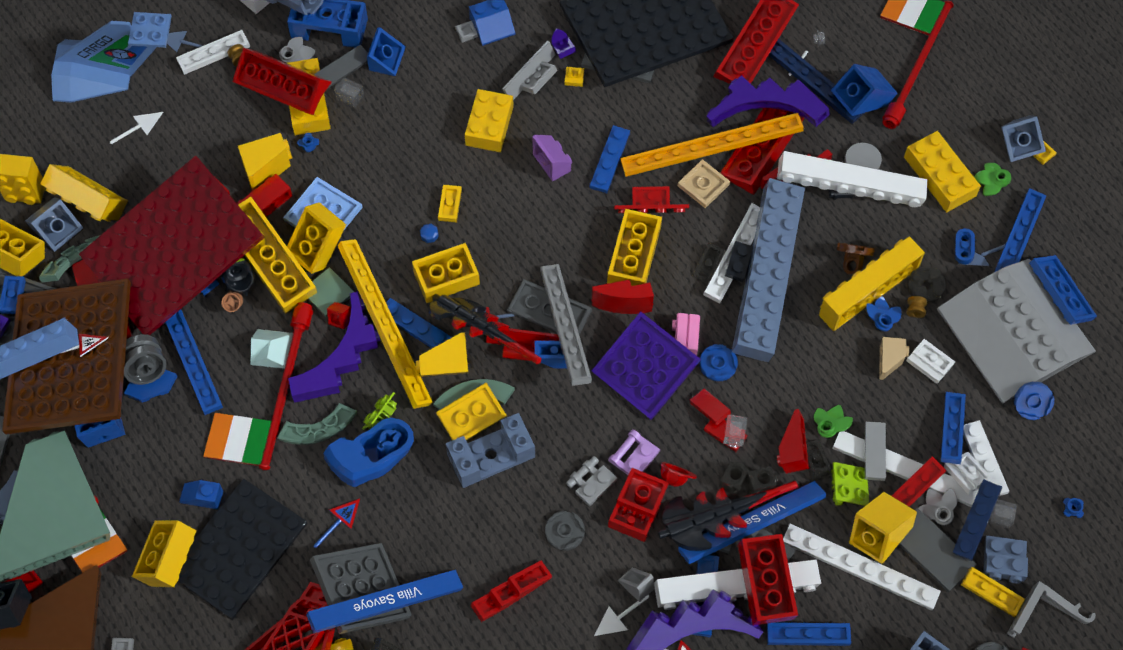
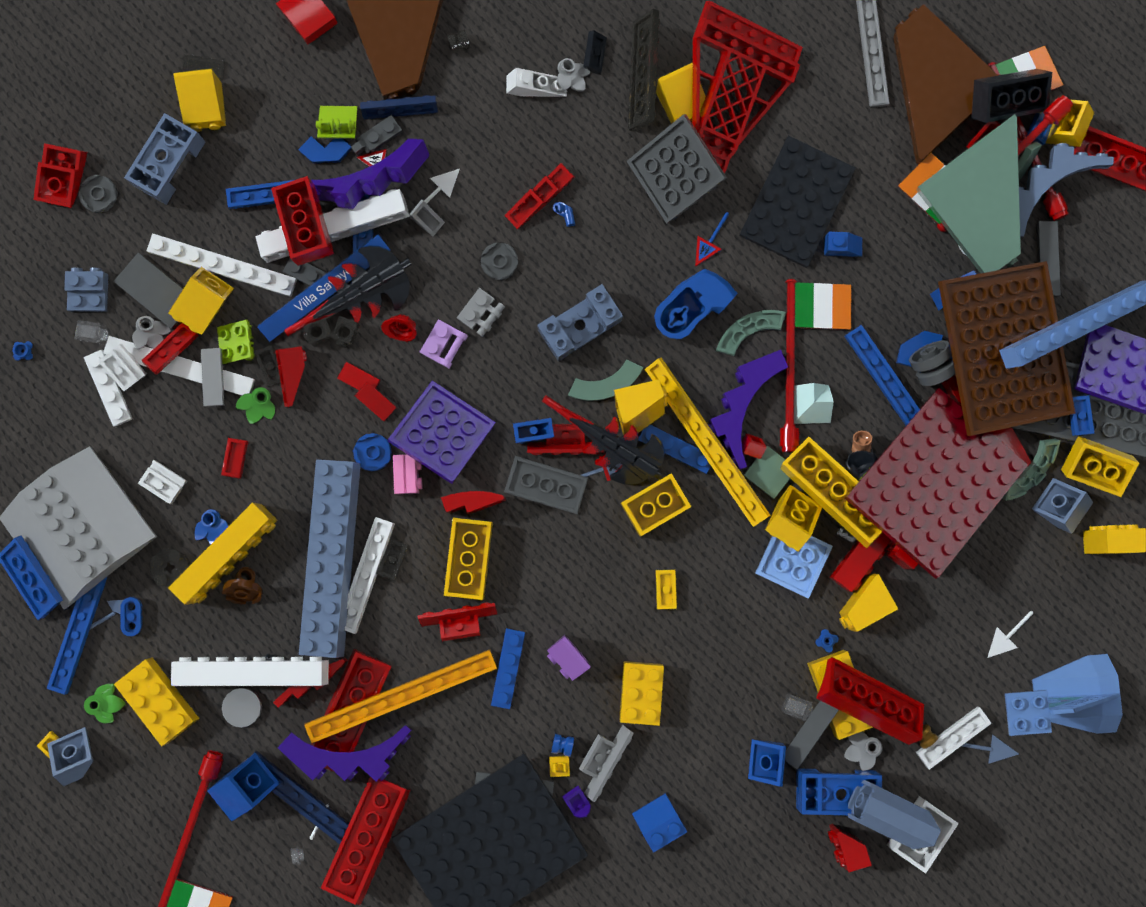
camera: 170 degrees right, 20 degrees up
yellow brick [40,164,128,222] -> none
piece [62,334,108,357] -> none
yellow brick [132,520,196,587] -> none
blue tile [306,570,463,633] -> none
lime hinge [362,392,397,430] -> none
blue tile [420,224,438,243] -> none
yellow tile [436,383,507,441] -> none
light grey tile [455,21,478,43] -> none
light grey tile [540,264,592,386] -> none
red slope [608,468,669,542] -> none
tan plate [678,159,730,208] -> none
clear brick [723,415,747,447] -> none
black plate [725,241,753,282] -> none
tan slope [879,337,909,380] -> none
pearl gold wheel [906,296,927,318] -> none
blue plate [940,392,966,465] -> none
dark blue plate [953,479,1002,561] -> none
yellow tile [961,567,1025,617] -> none
light grey hinge [1007,581,1095,638] -> none
blue tile [1014,381,1055,420] -> none
none -> red tile [221,438,248,479]
none -> blue wheel [551,734,574,757]
none -> blue arm [553,202,575,227]

